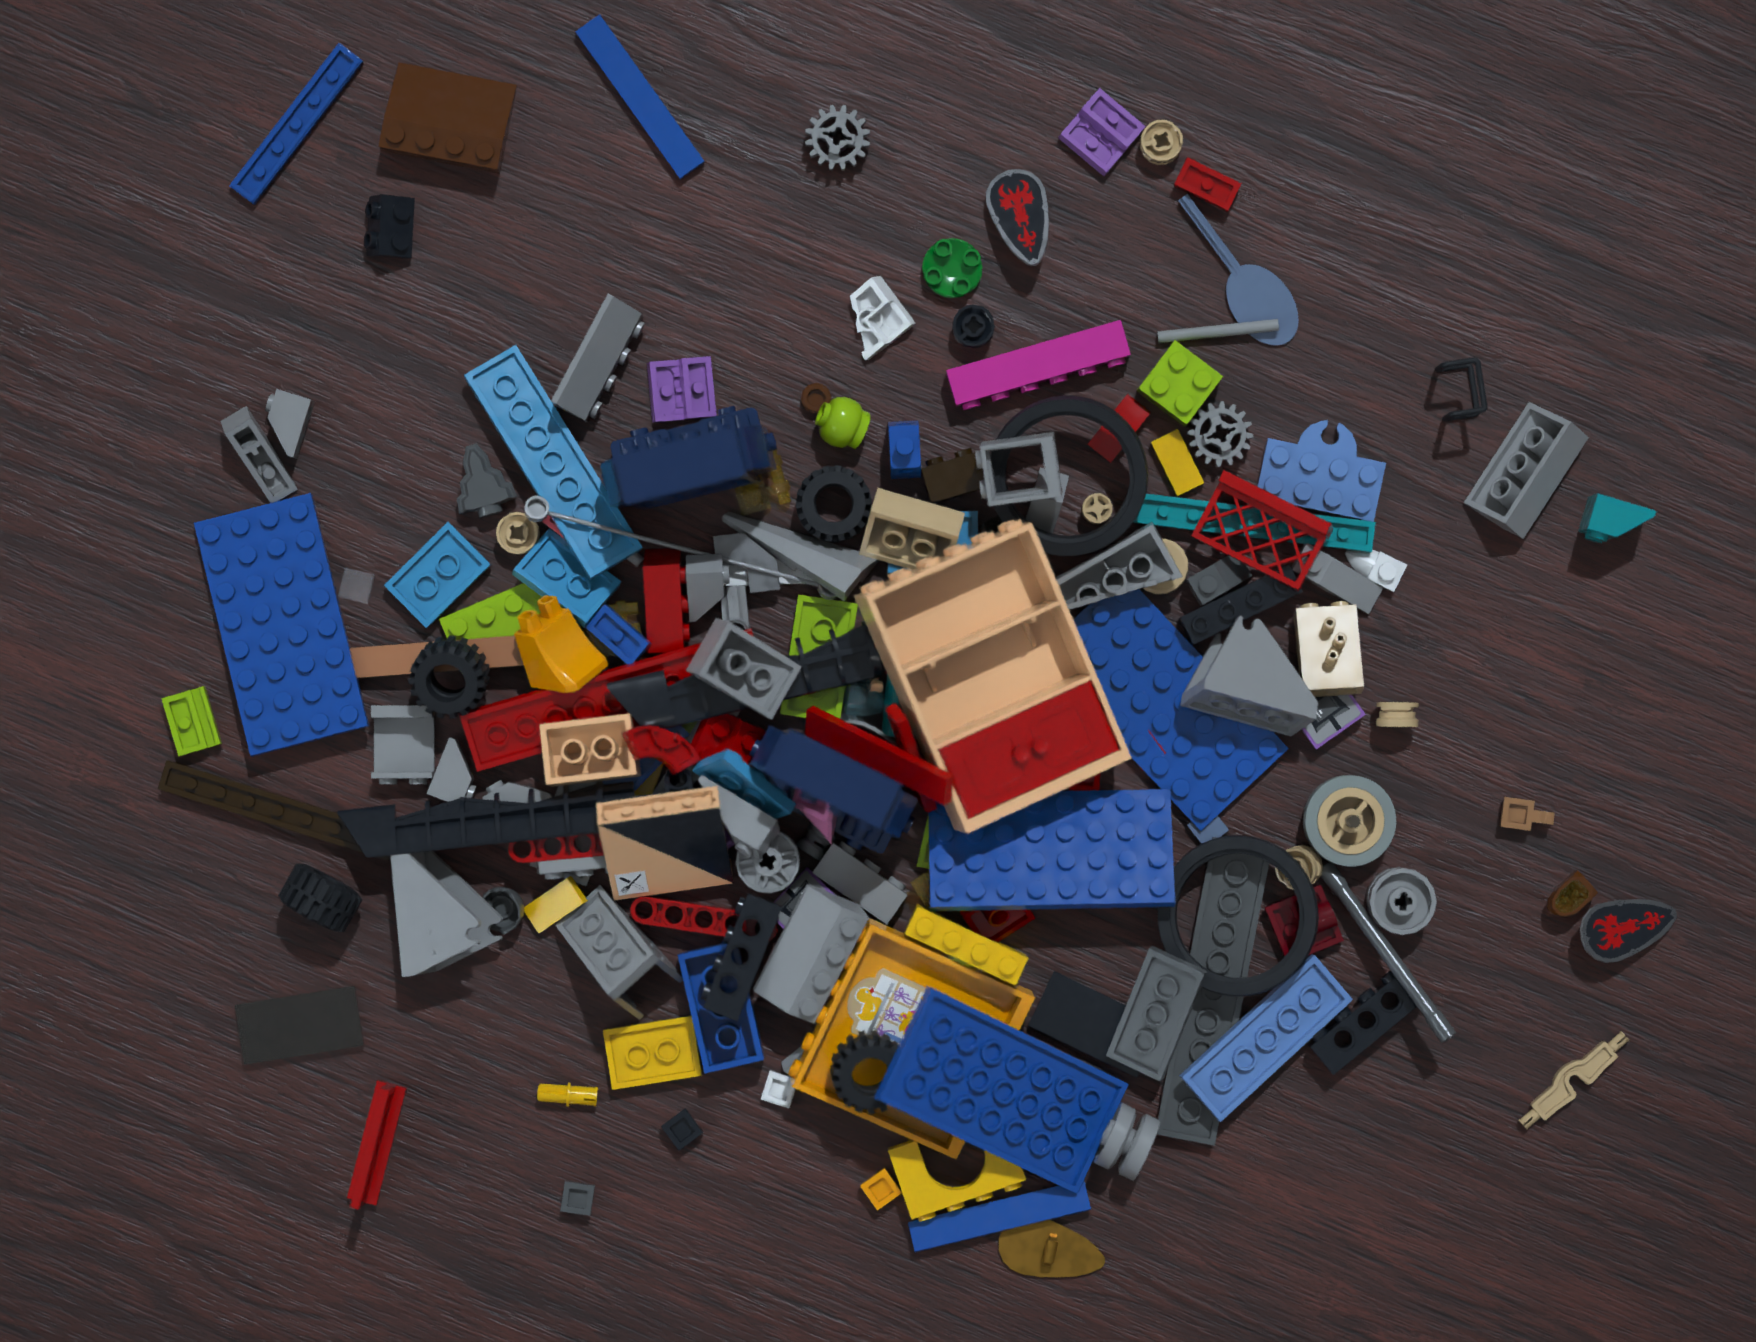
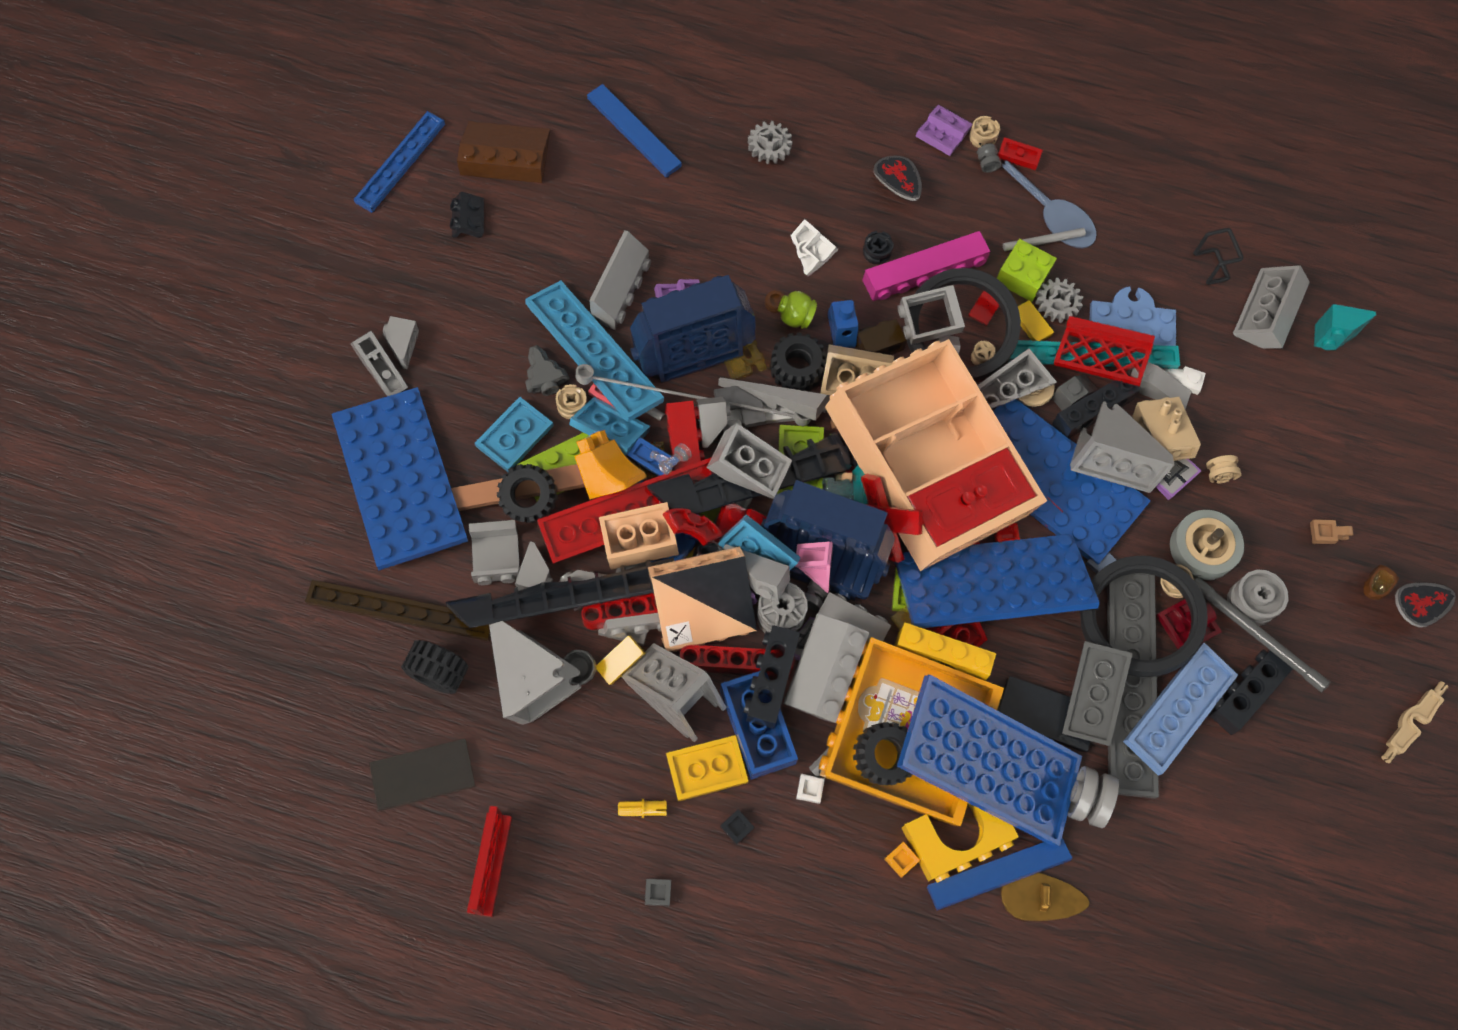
camera: 15 degrees left, 20 degrees down
lime plate [161,686,222,756] -> none
clear tile [338,568,375,604] -> none
green dish [922,238,982,298] -> none
none -> clear piece [650,443,692,475]
none -> dark grey wheel [977,144,1002,173]

